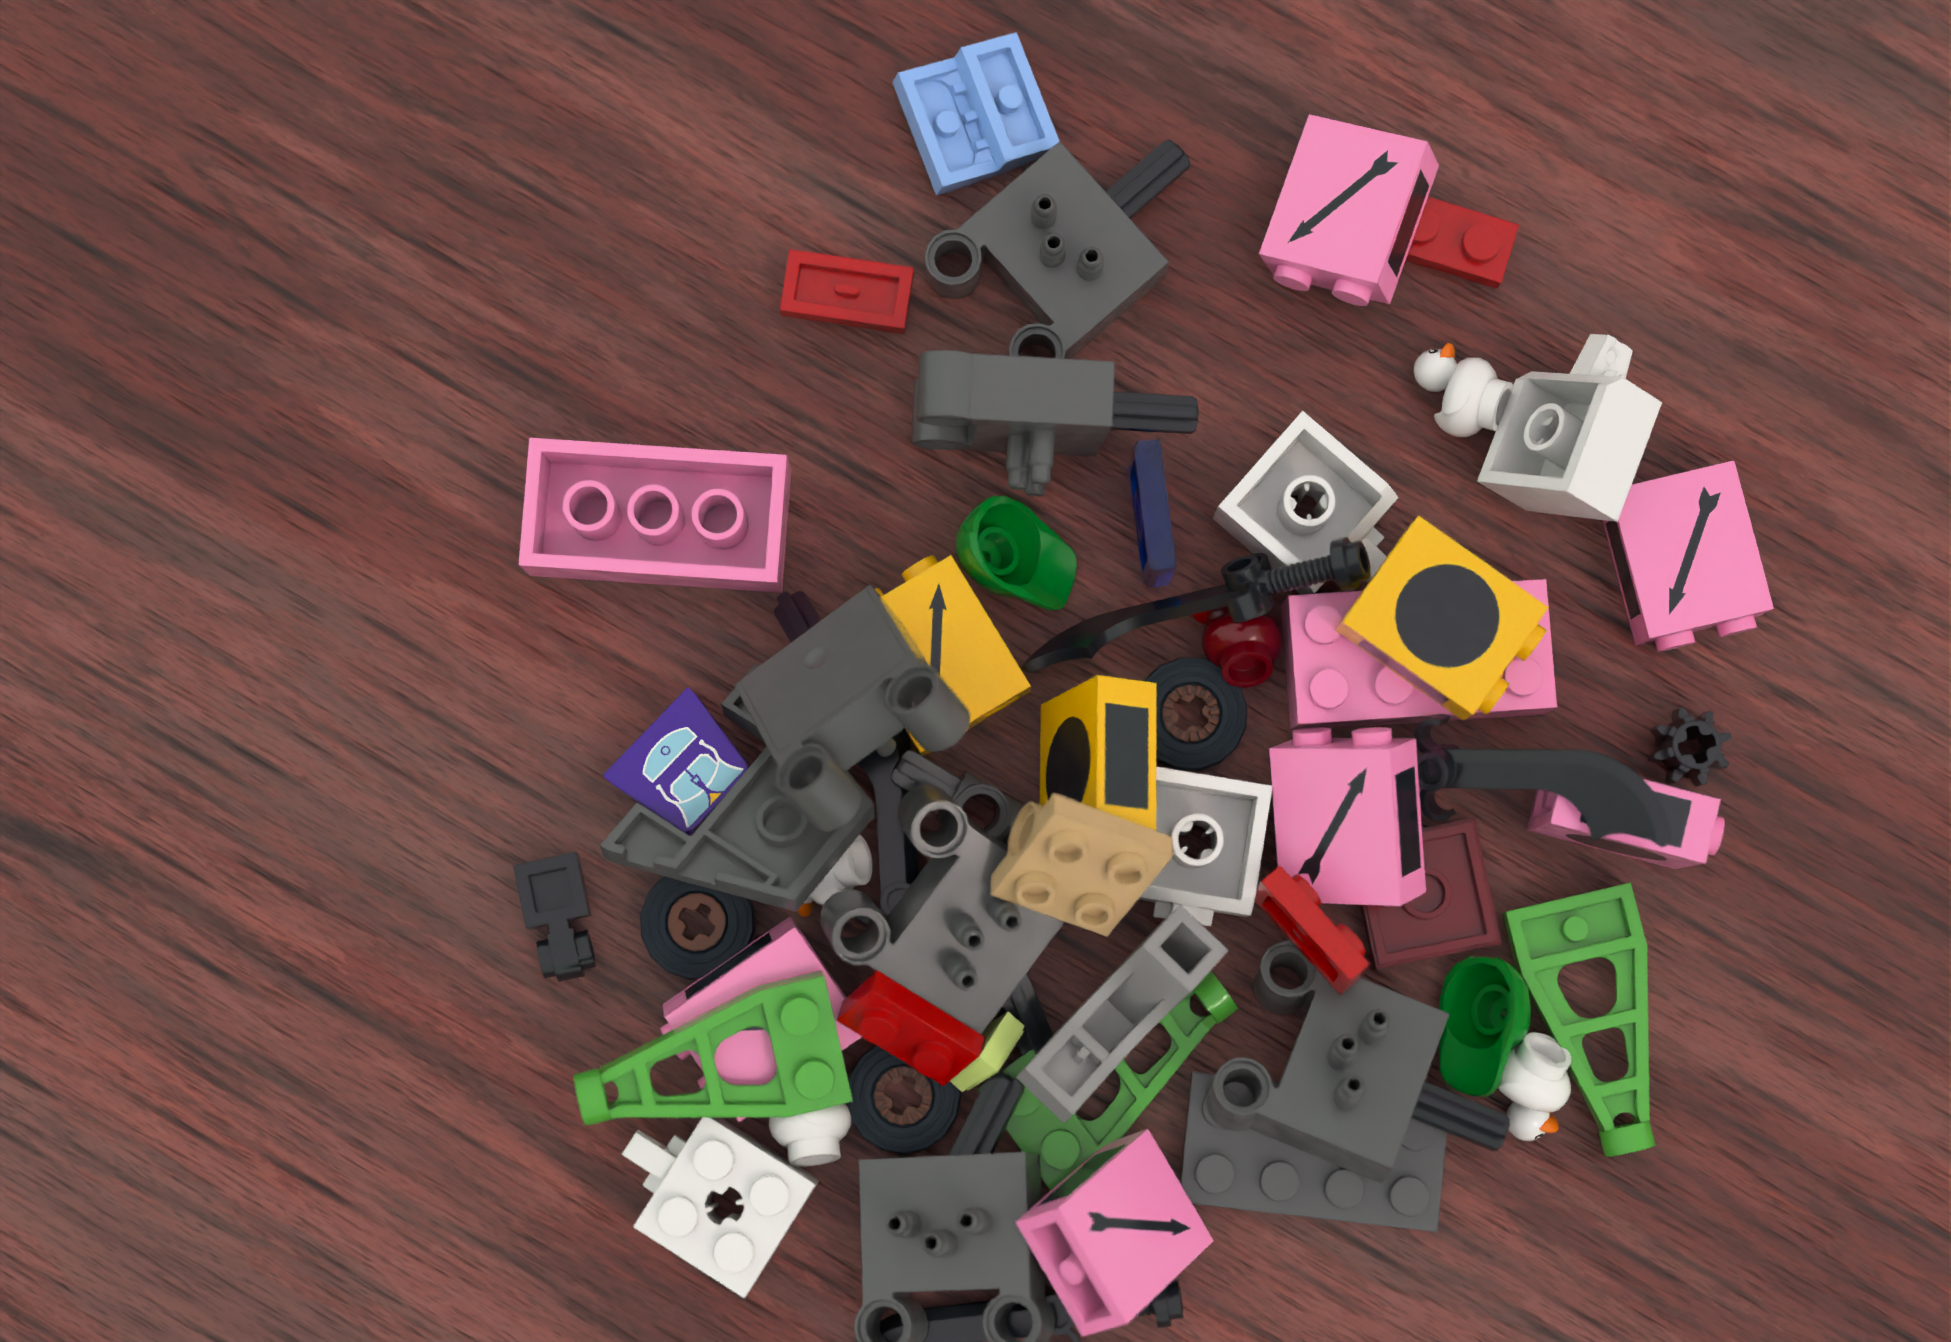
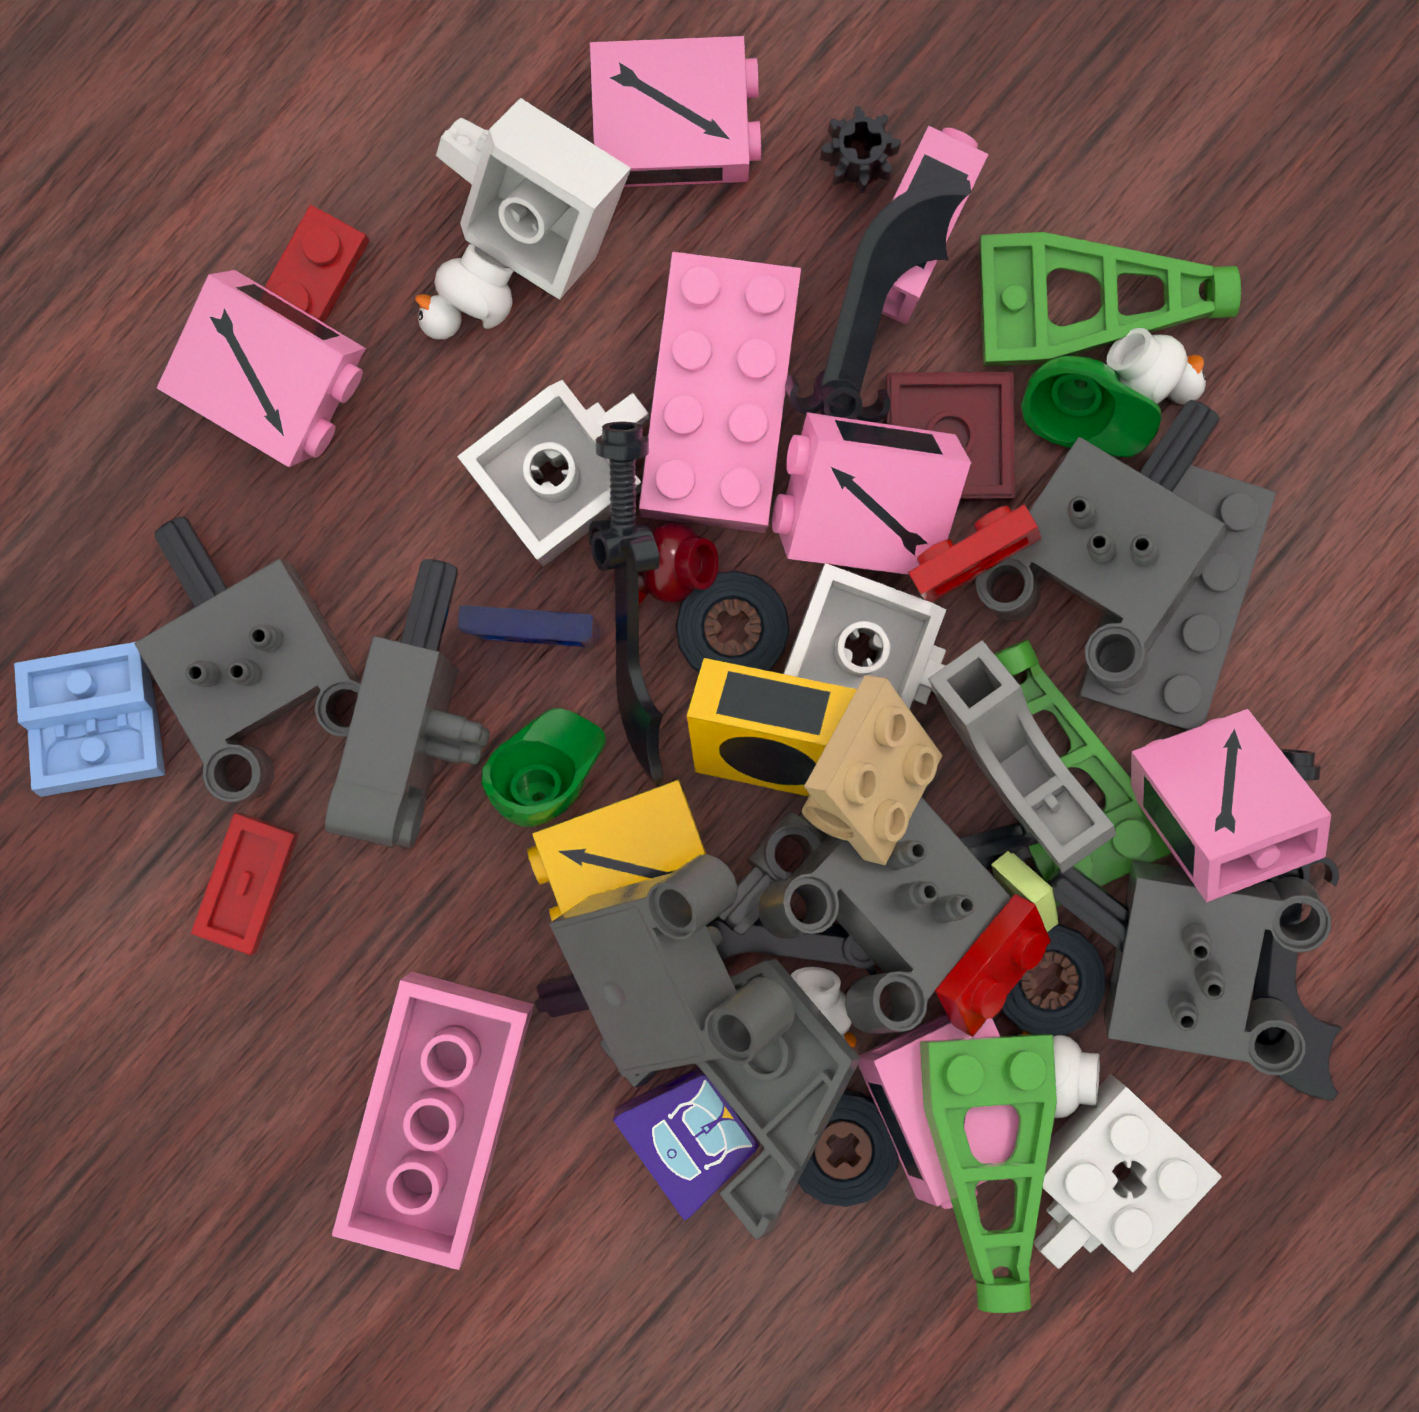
camera: 80 degrees left, 5 degrees up
black plate [513,852,596,982] -> none
yellow brick [1335,515,1549,721] -> none

